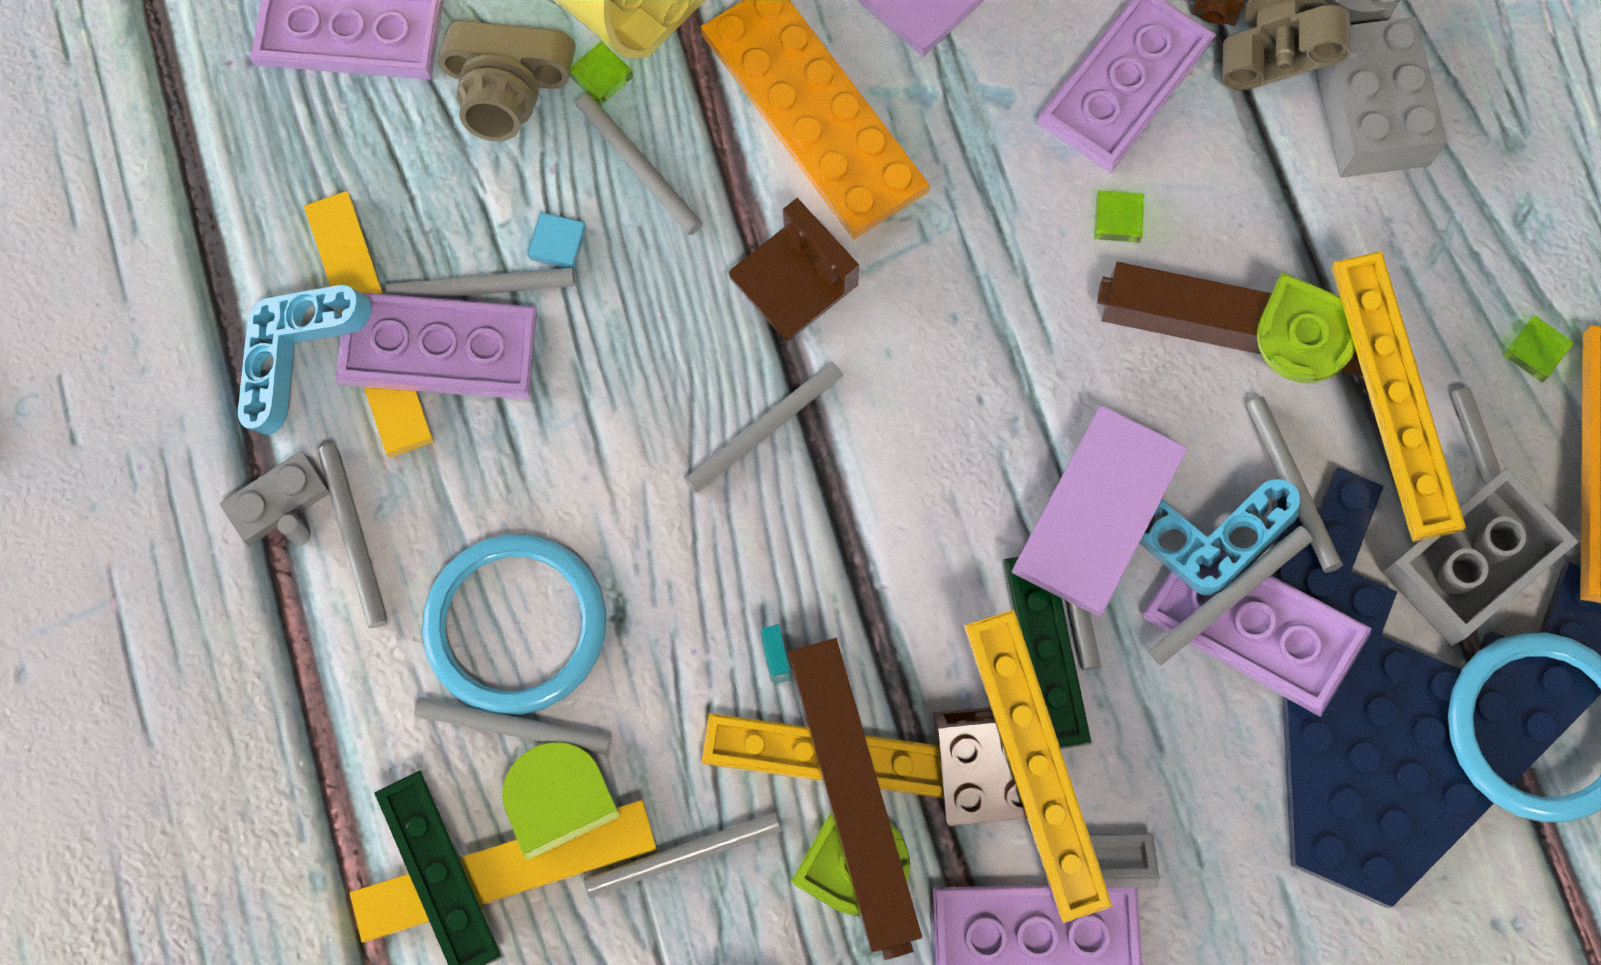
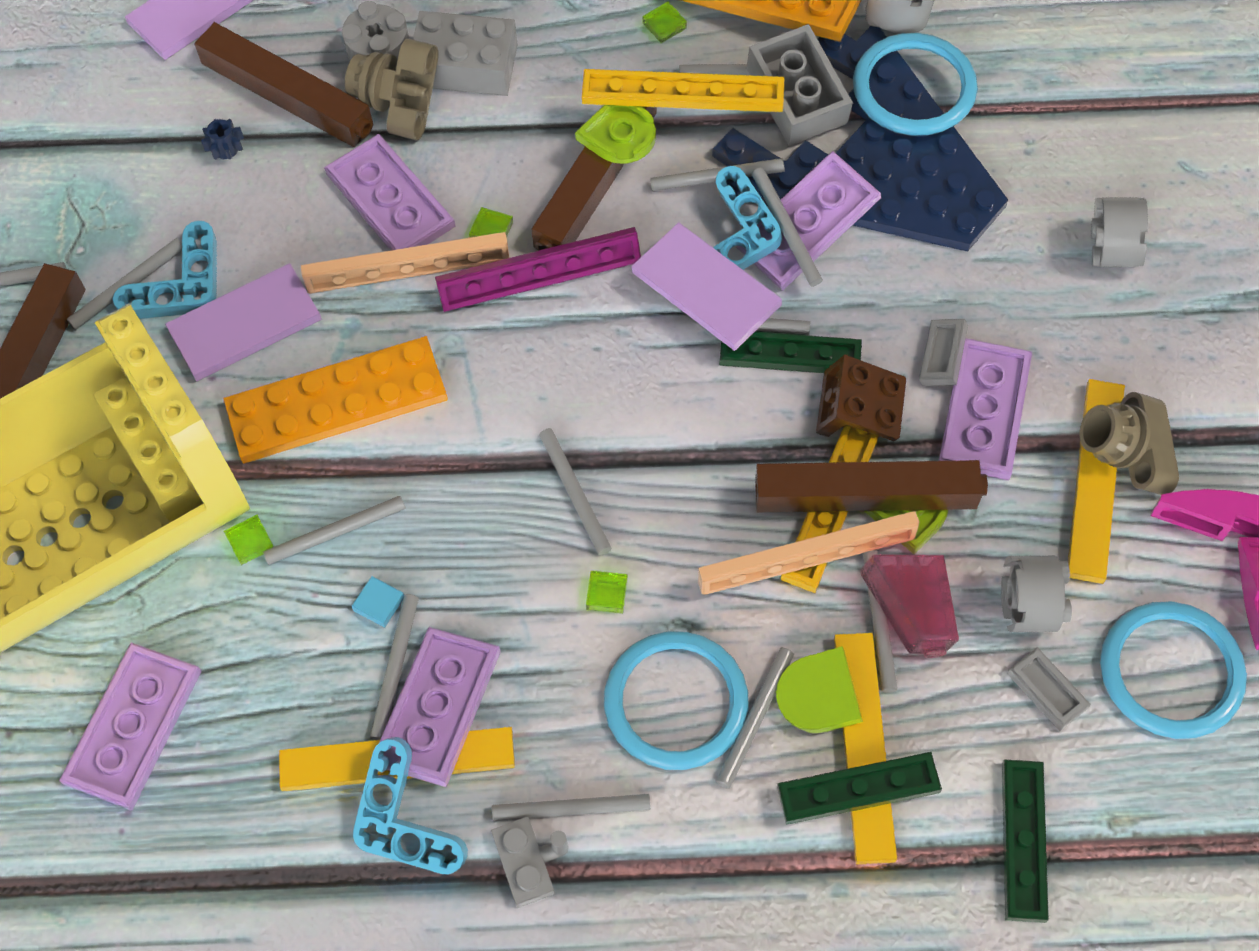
camera: 75 degrees left, 10 degrees down
dark tan beam [438,21,576,141] -> none
reddish brown bracket [729,197,859,341] -> none
teal tile [760,624,791,684] -> none
yellow tile [964,609,1113,923] -> none
none -> light nougat tile [301,232,509,294]
none -> magenta tile [435,227,641,312]
none -> clear neon green tile [586,571,628,614]
none -> light nougat tile [698,511,919,595]
none -> clear pink slope [860,554,959,658]

